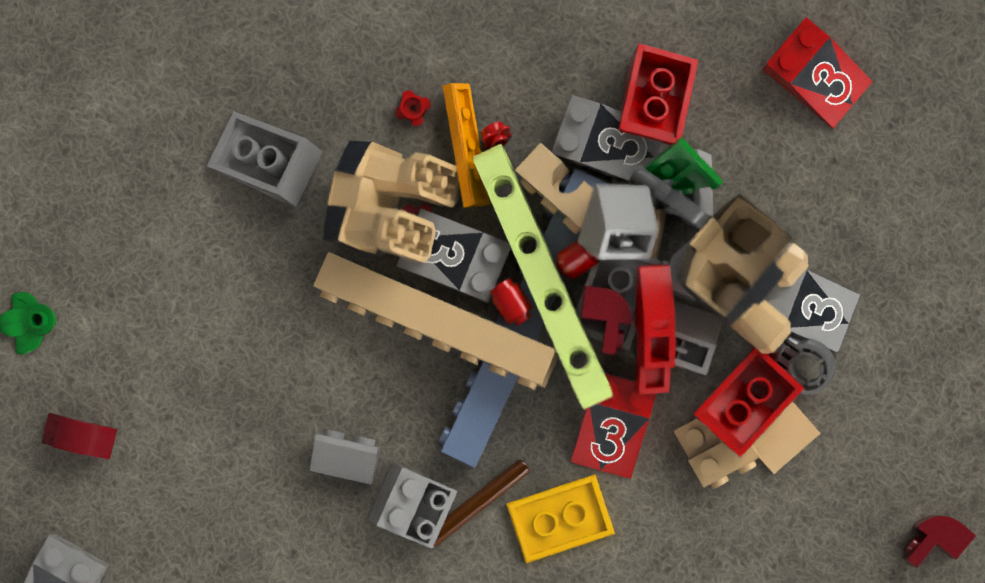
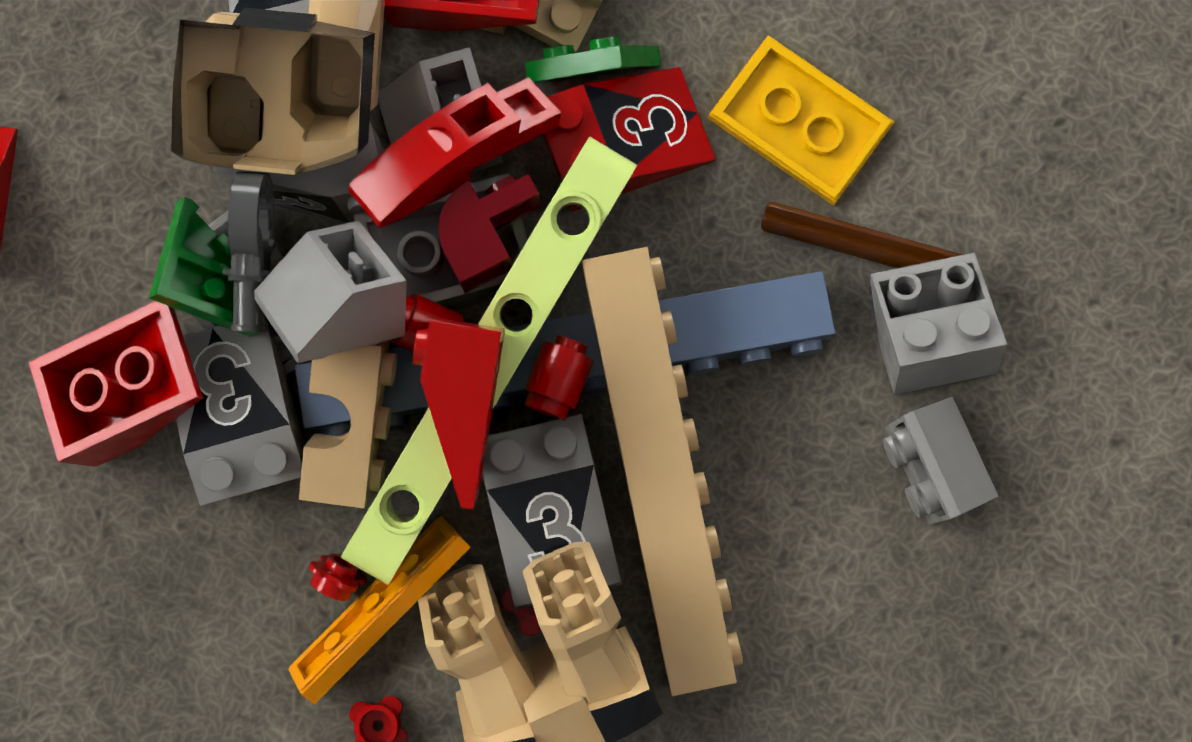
camera: 115 degrees left, 5 degrees down
none -> red slope [412,318,505,510]
none -> green wing [525,36,661,83]

